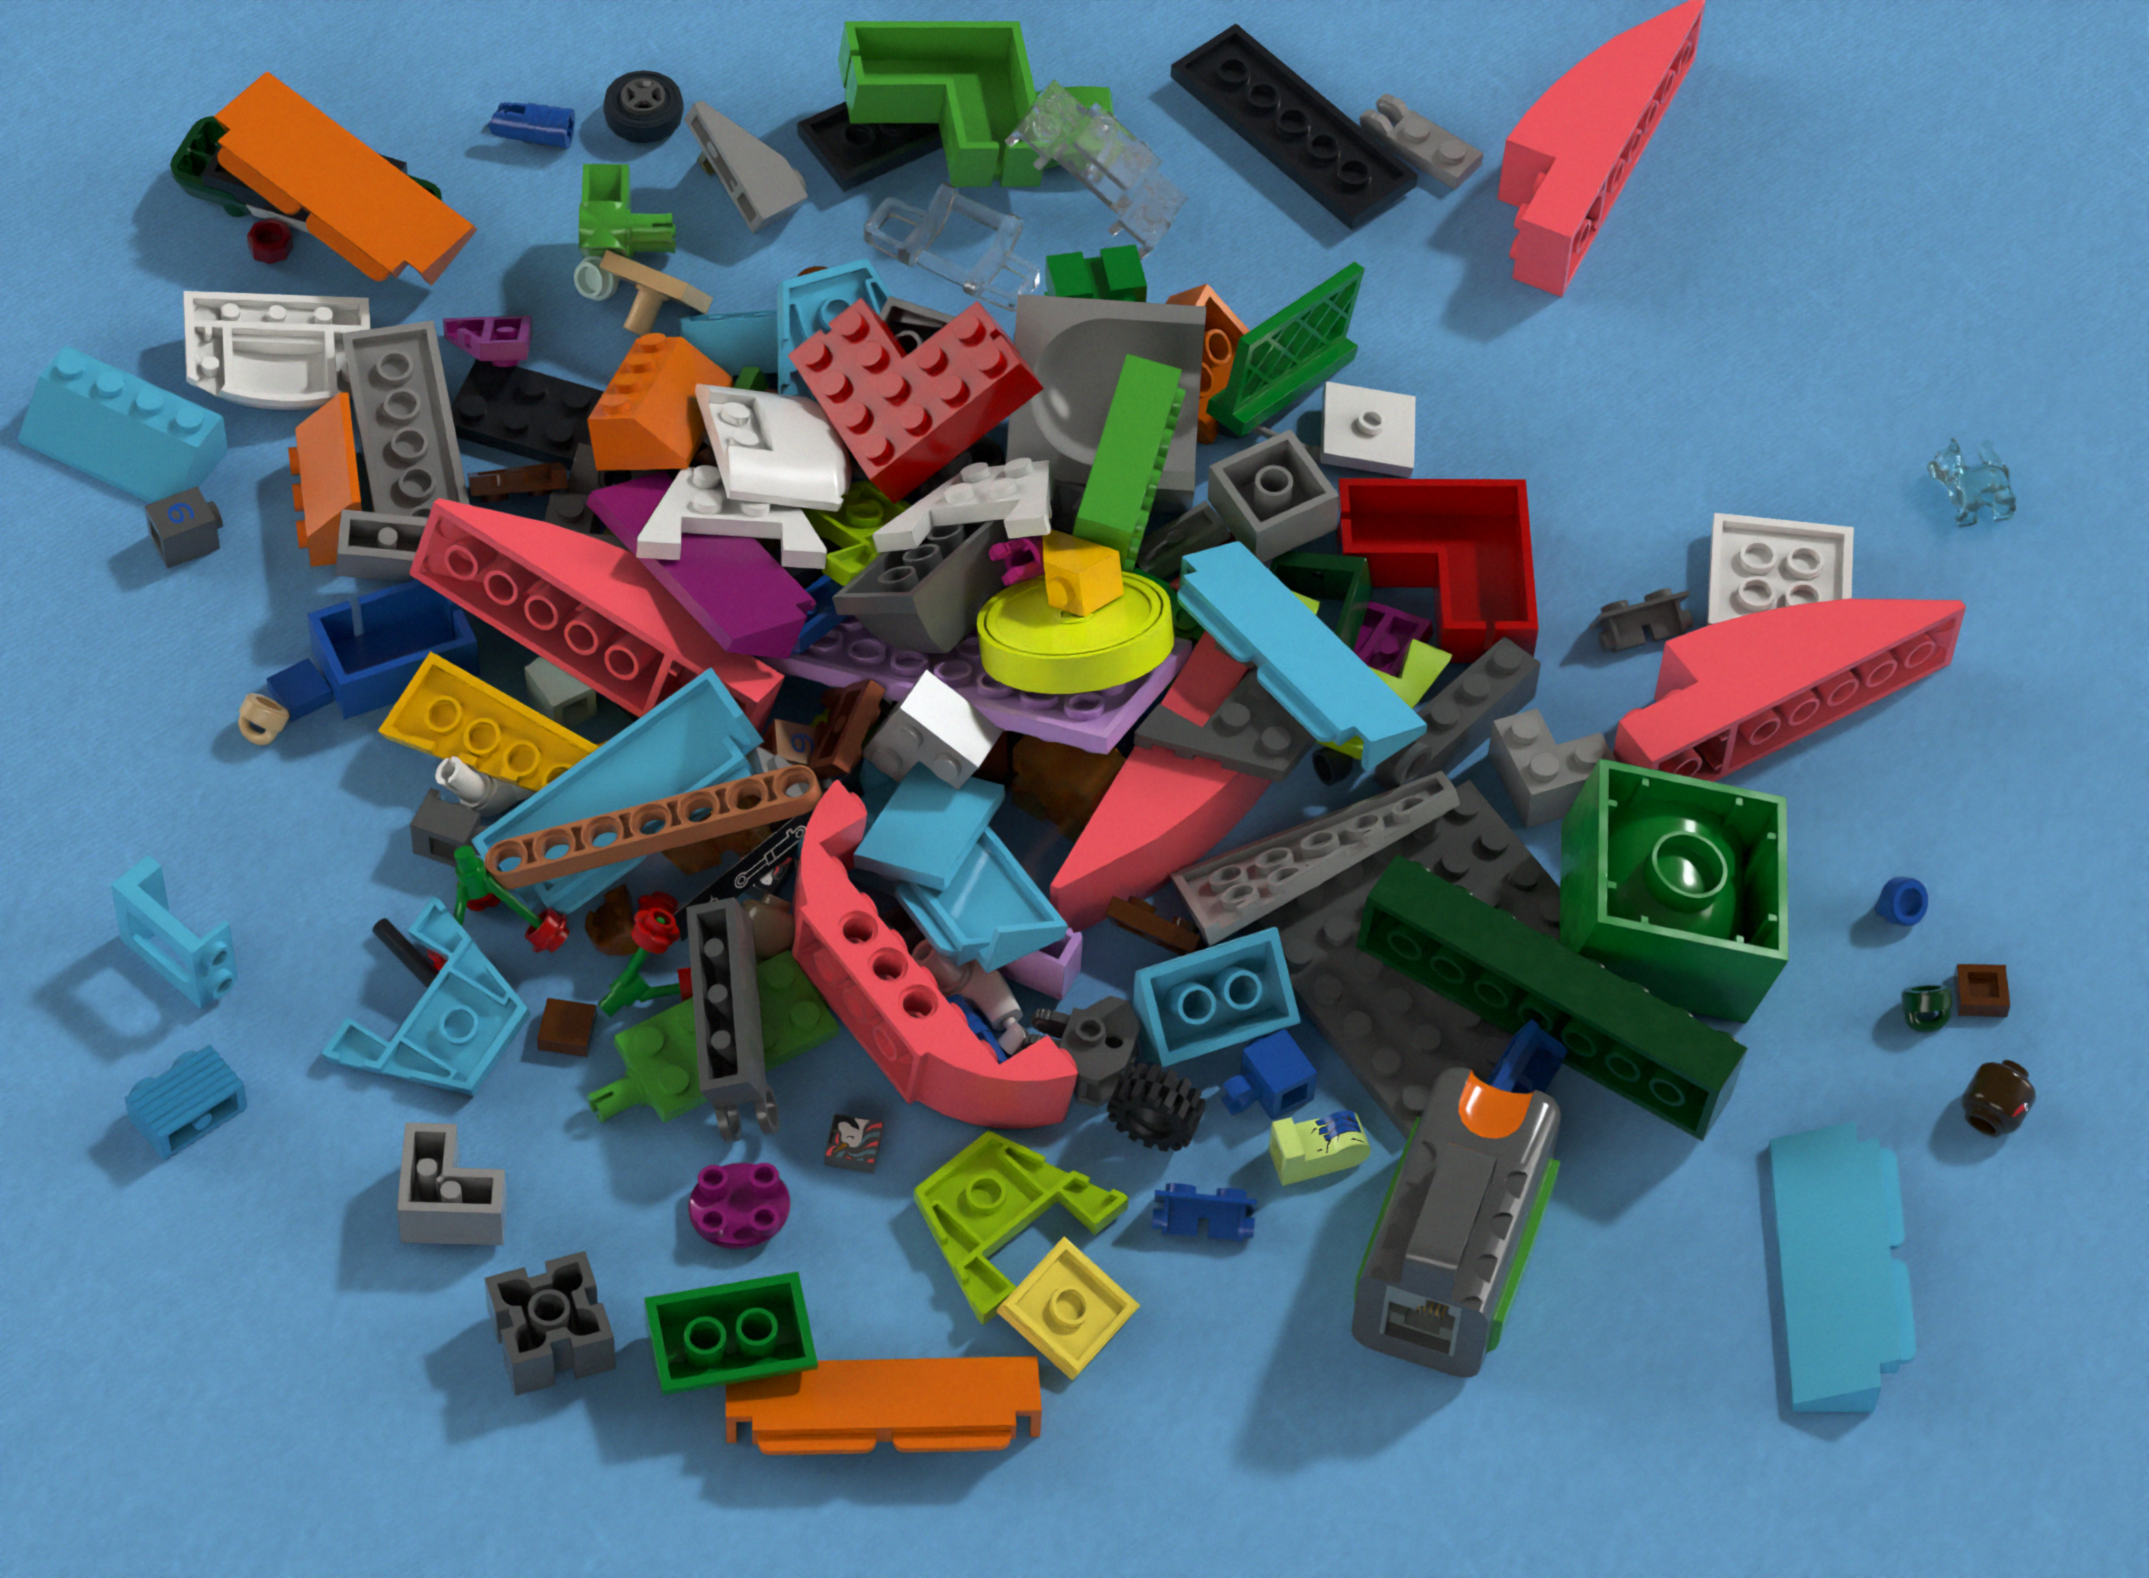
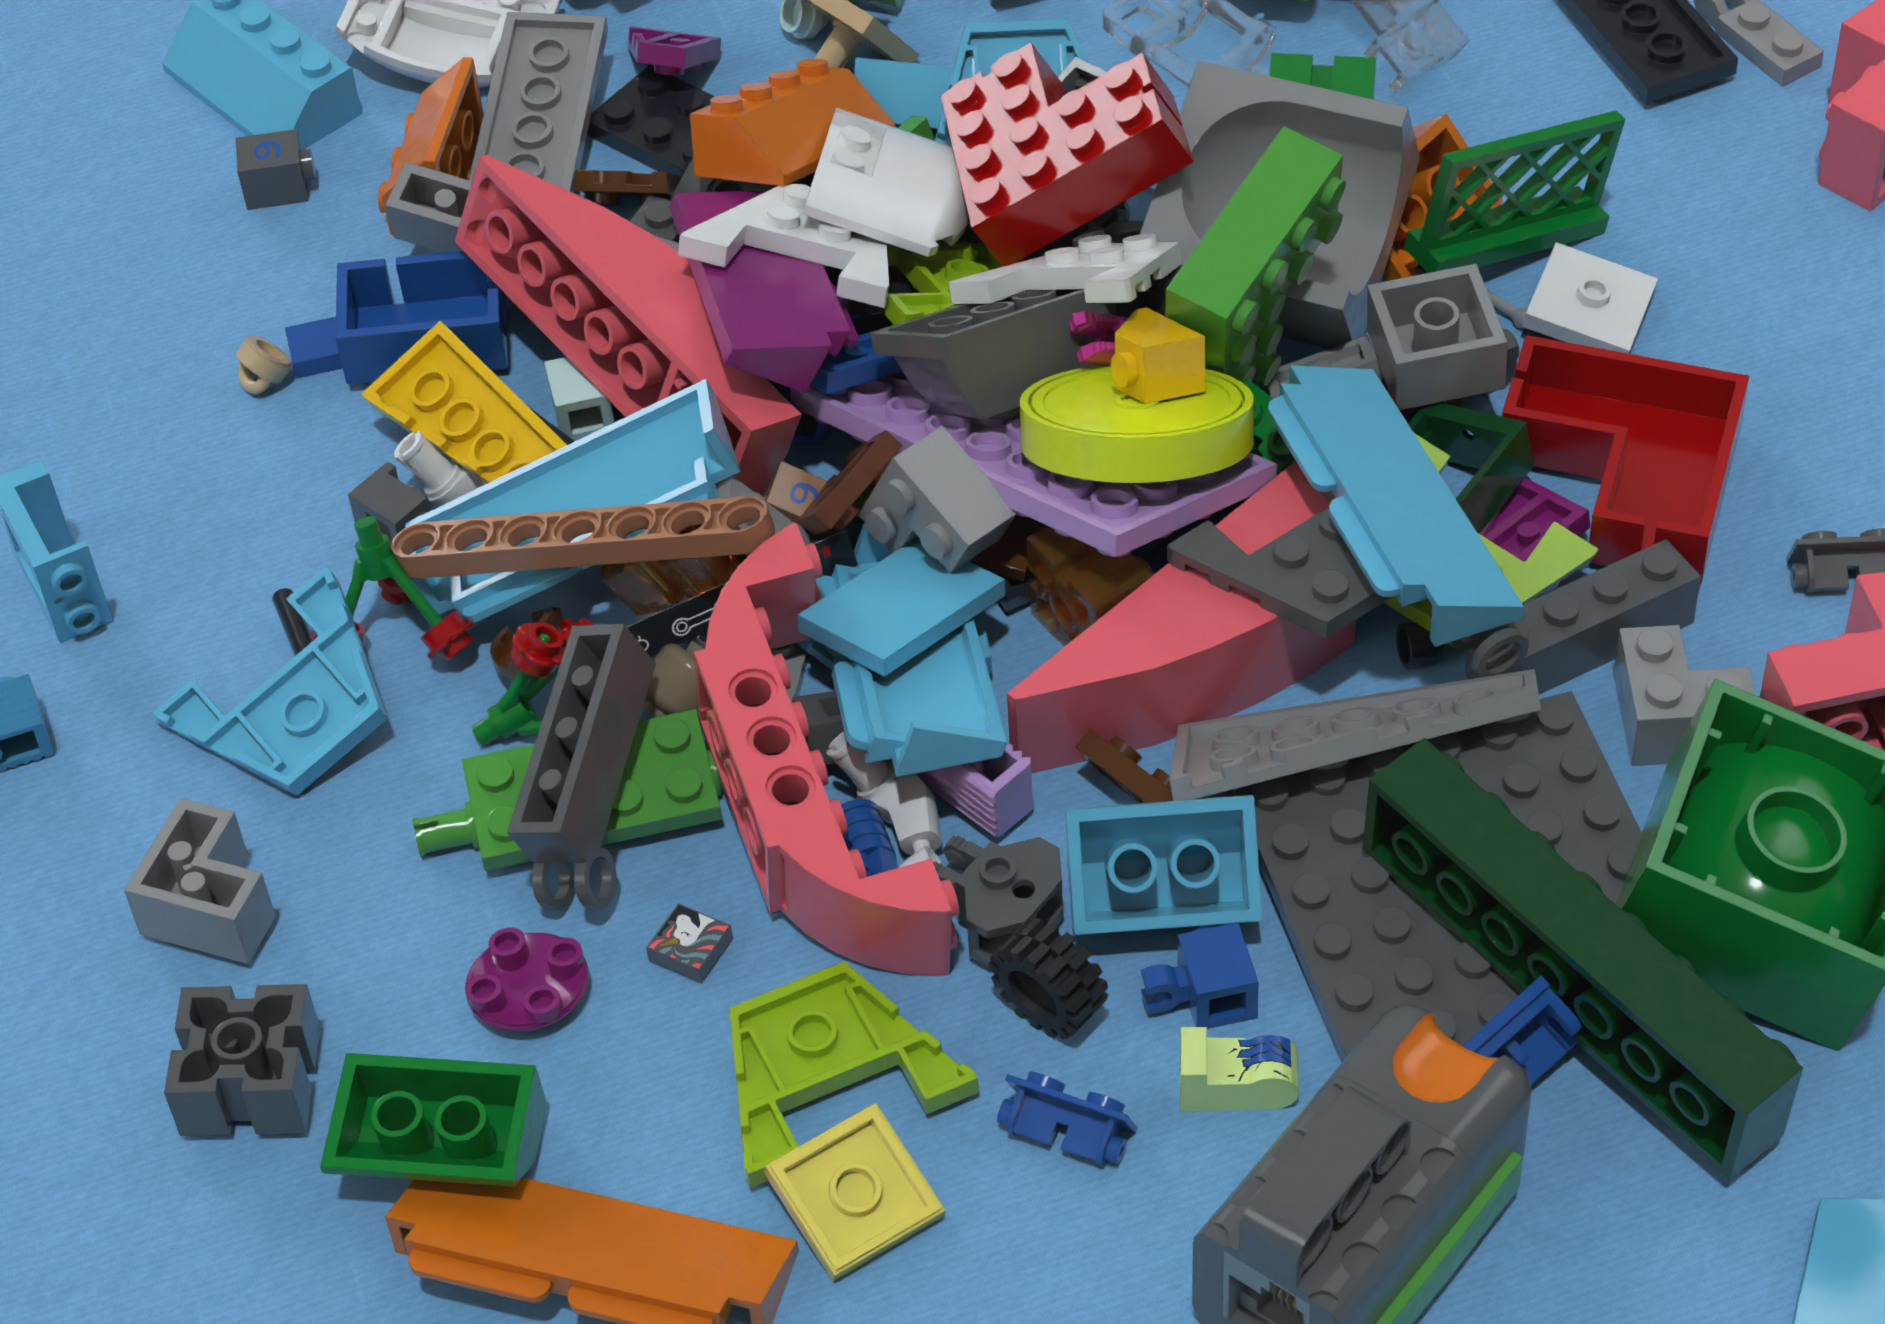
camera: 25 degrees right, 5 degrees down
reddish brown tile [537,998,597,1057] -> none

